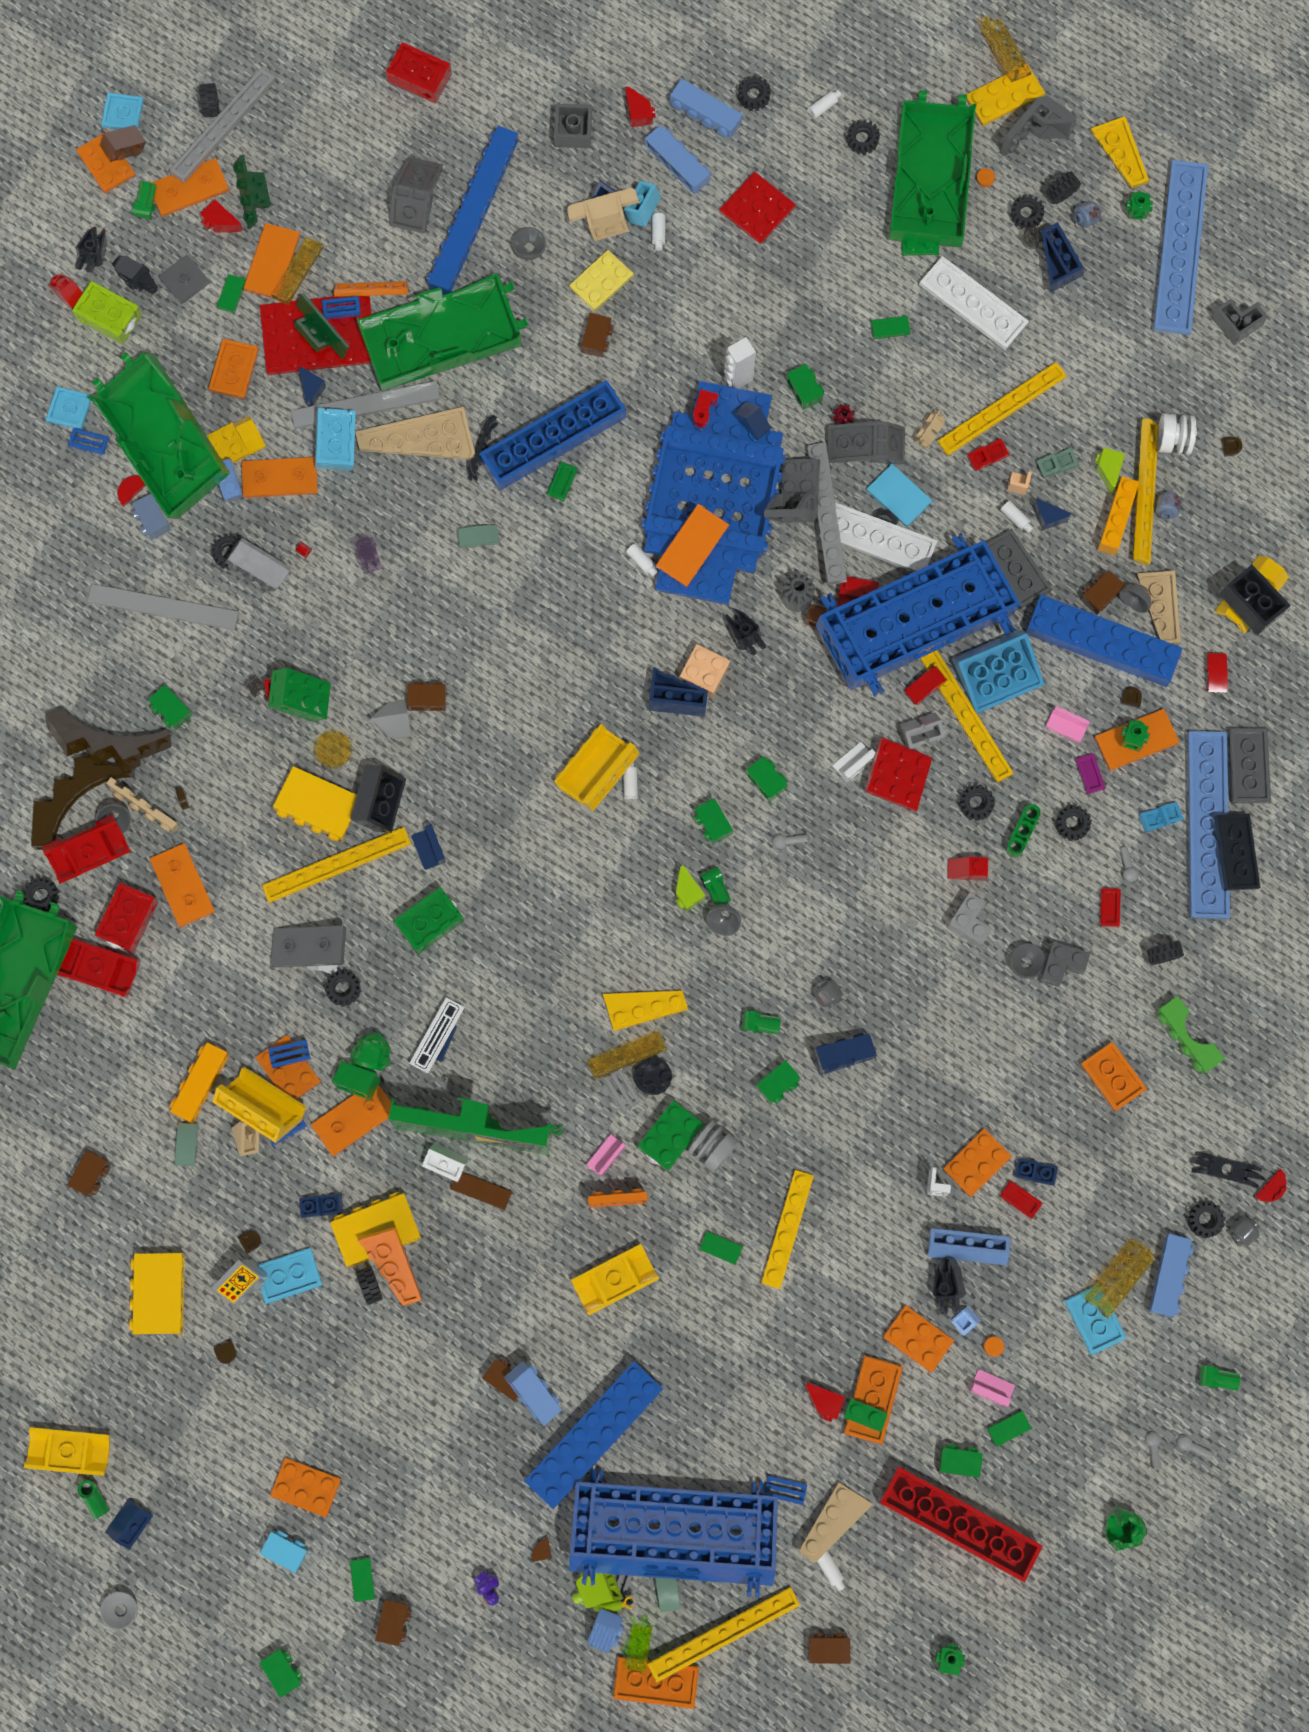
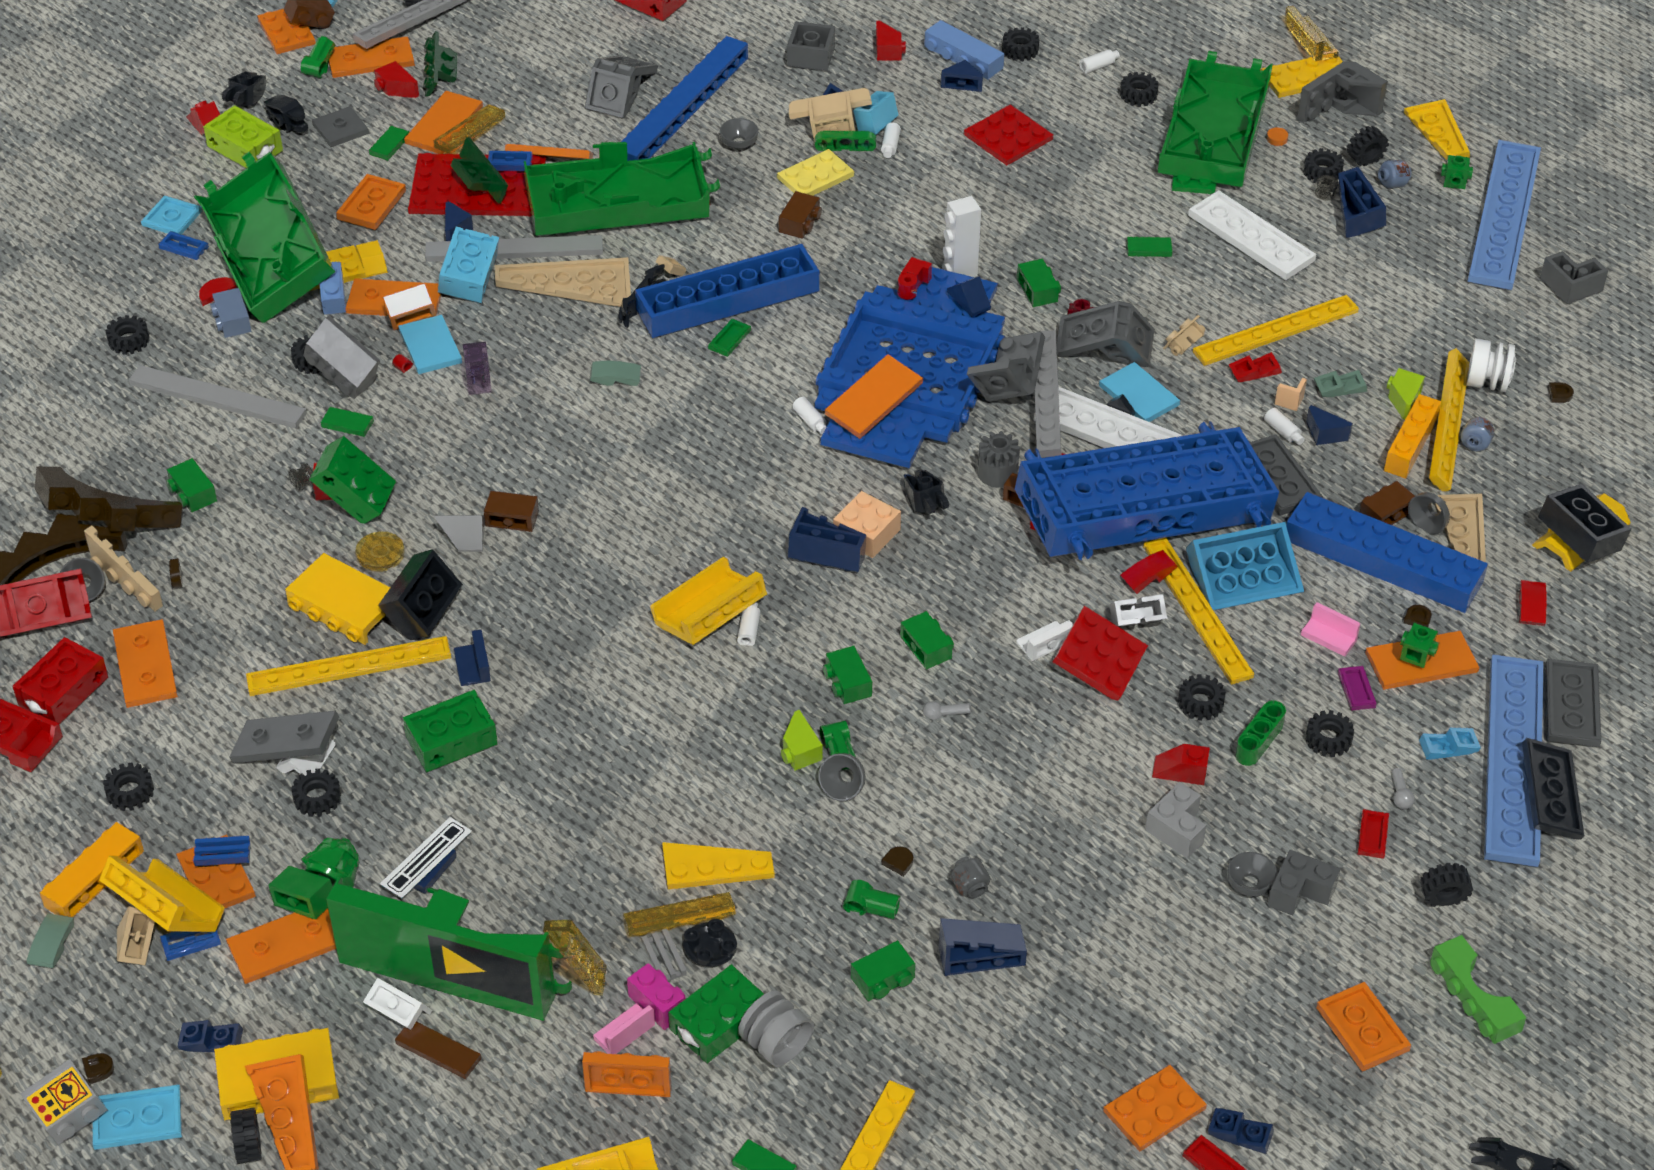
camera: 10 degrees right, 30 degrees down
medium blue brick [645,125,710,195] -> none
white panel [927,1167,951,1197] -> none
none -> black tyre [103,763,154,811]
none -> black tyre [106,315,150,355]
none -> green tile [321,407,374,437]
none -> brick [382,283,436,330]
none -> medium azure tile [398,315,462,374]
none -> clear yellow fence [543,920,607,996]
none -> dark pink brick [627,963,686,1030]
none -> tan tile [656,255,686,276]
none -> green beam [815,131,876,151]
none -> dark brown tile [881,846,913,877]
none -> dark blue slope [941,60,983,92]

